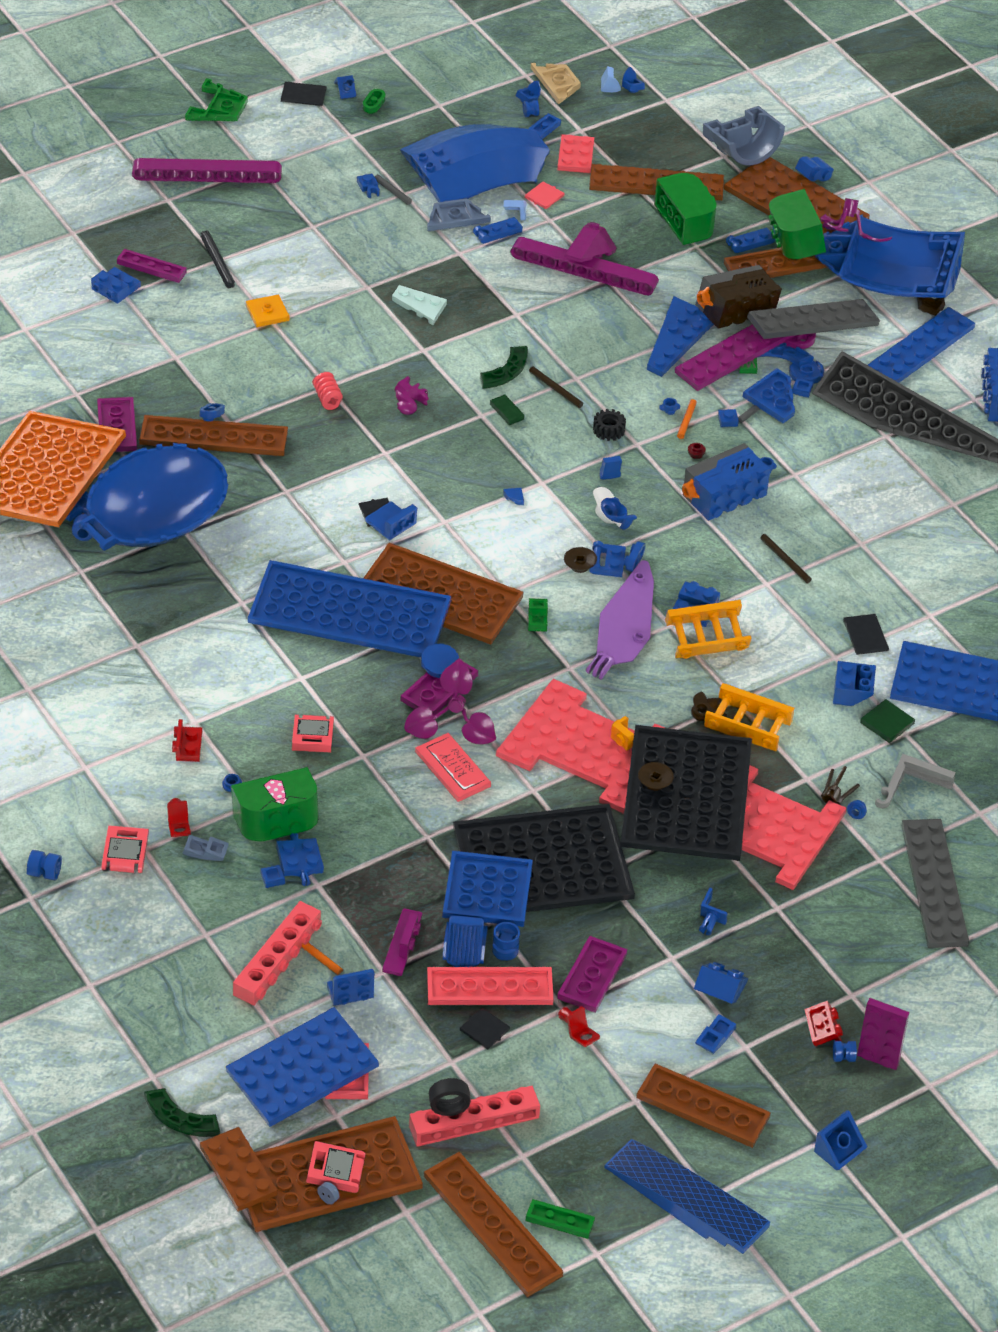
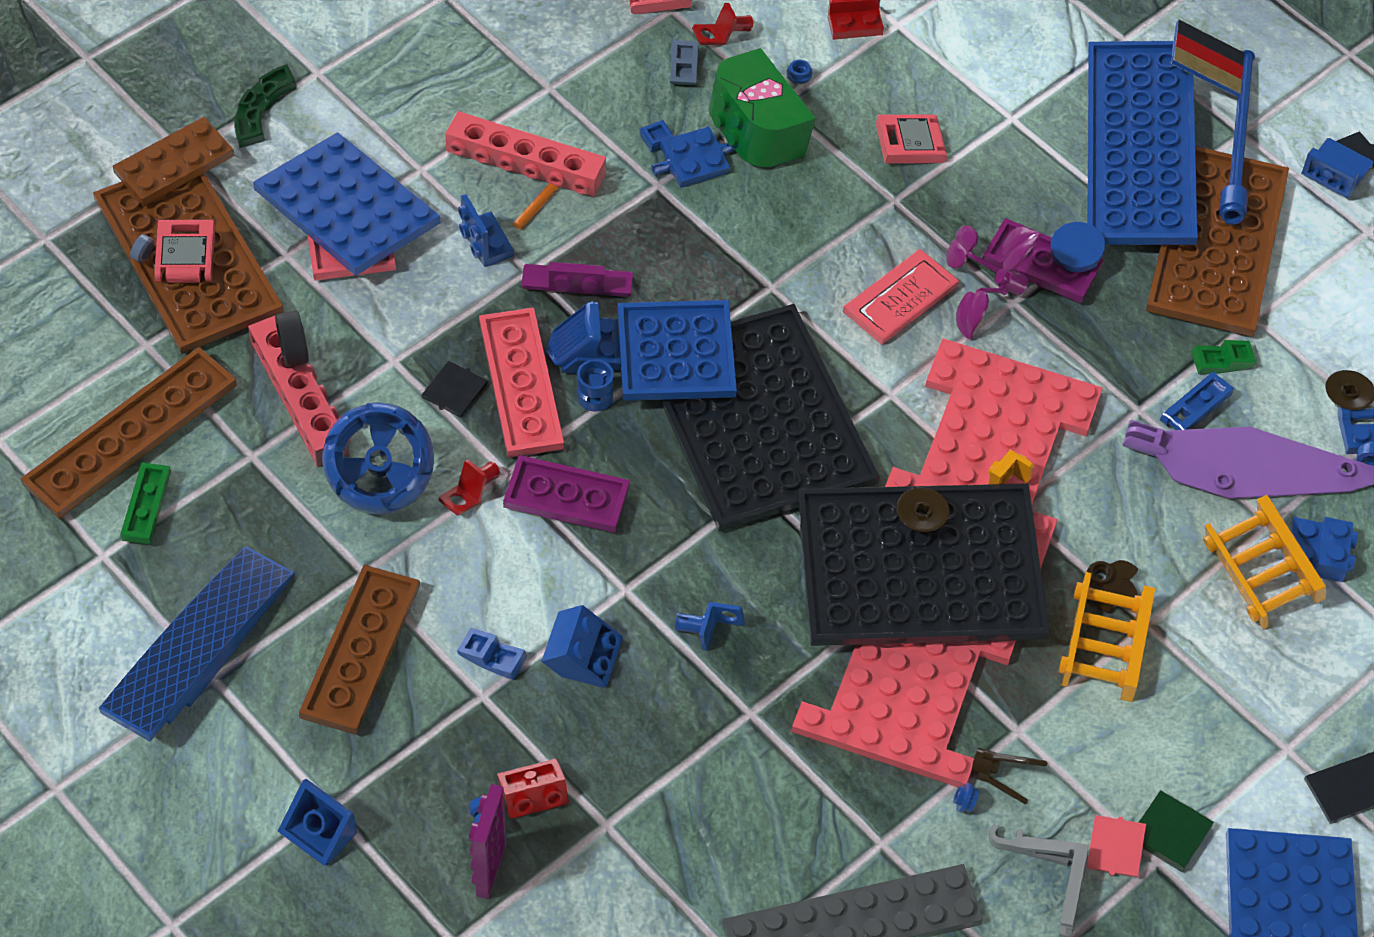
camera: 80 degrees right, 10 degrees up
blue slope [833,661,876,706] -> none
none -> blue wheel [322,402,434,515]
none -> coral piece [1086,815,1146,878]
none -> blue plate [1160,372,1234,430]
none -> flag [1171,19,1255,224]

